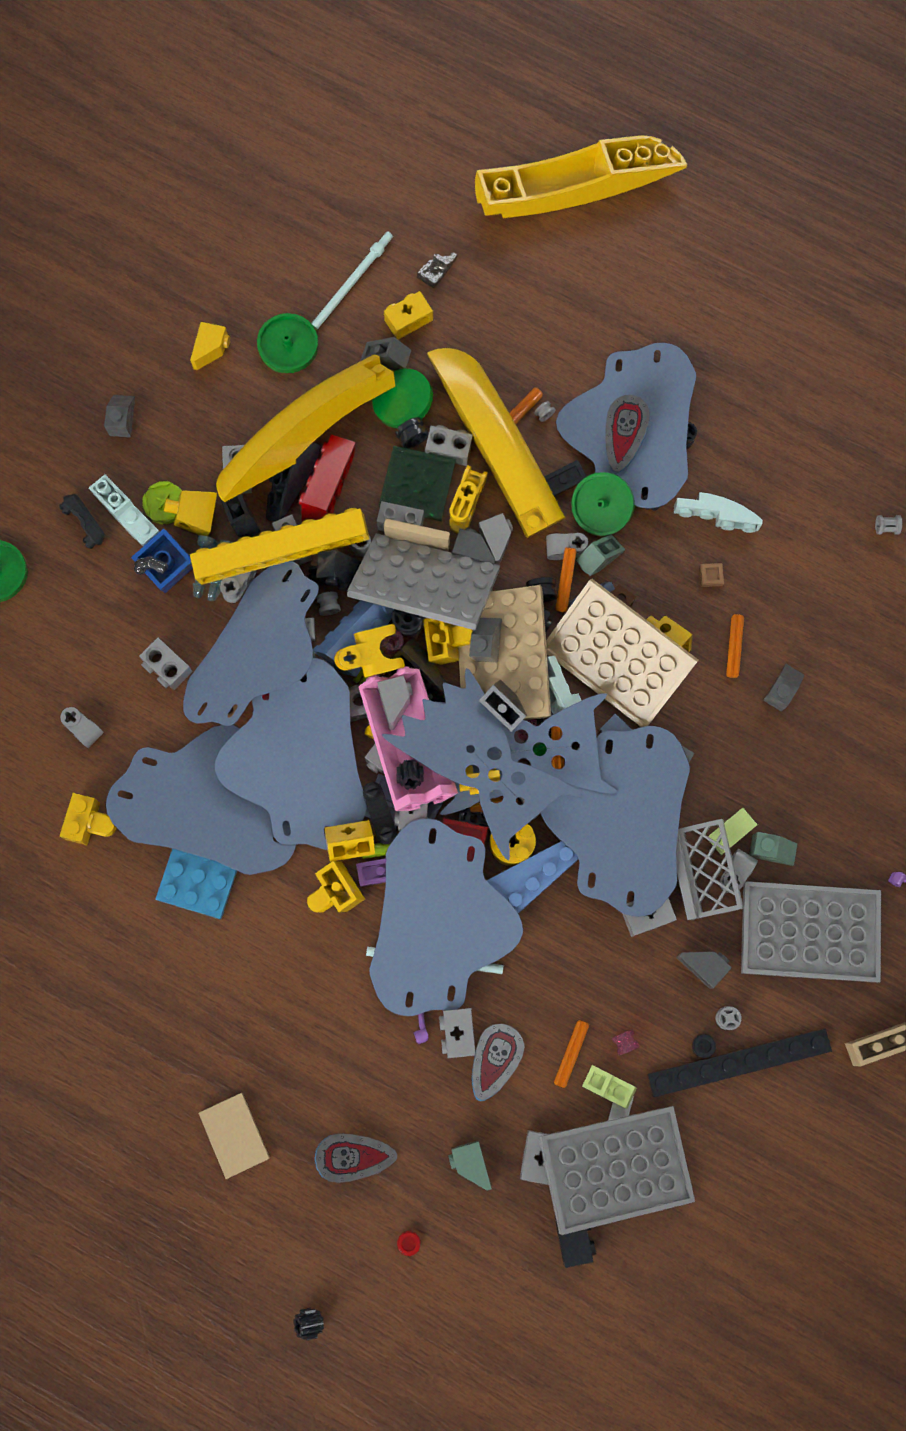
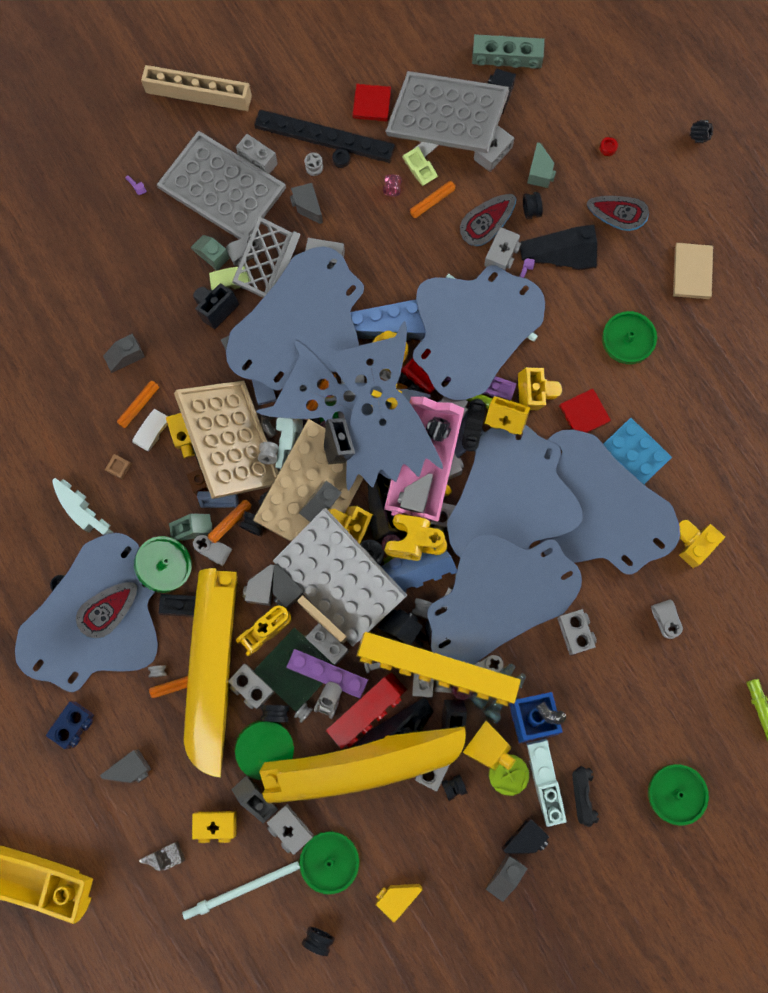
camera: 145 degrees left, 0 degrees up
none -> dark blue brick [45,701,94,749]
none -> dark grey slope [100,750,151,783]
none -> white slope [132,409,168,452]
none -> black brick [193,283,240,330]
none -> light grey brick [236,134,278,174]
none -> light grey wheel [258,442,278,464]
none -> clear smoke arm [261,415,278,438]
none -> light grey brick [267,804,314,855]
none -> medium lavender plate [286,649,368,699]
none -> light grey bush [294,703,313,723]
none -> black wheel [302,926,335,957]
none -> light grey piece [314,682,342,719]
none -> red tile [353,84,391,122]
none -> black wheel [441,774,467,801]
none -> sand green brick [472,34,544,69]
none -> black slope [502,817,549,854]
none -> black wedge [519,225,597,270]
none -> black wheel [522,192,543,220]
none -> red tile [559,389,611,433]
none -> green piece [602,311,657,365]

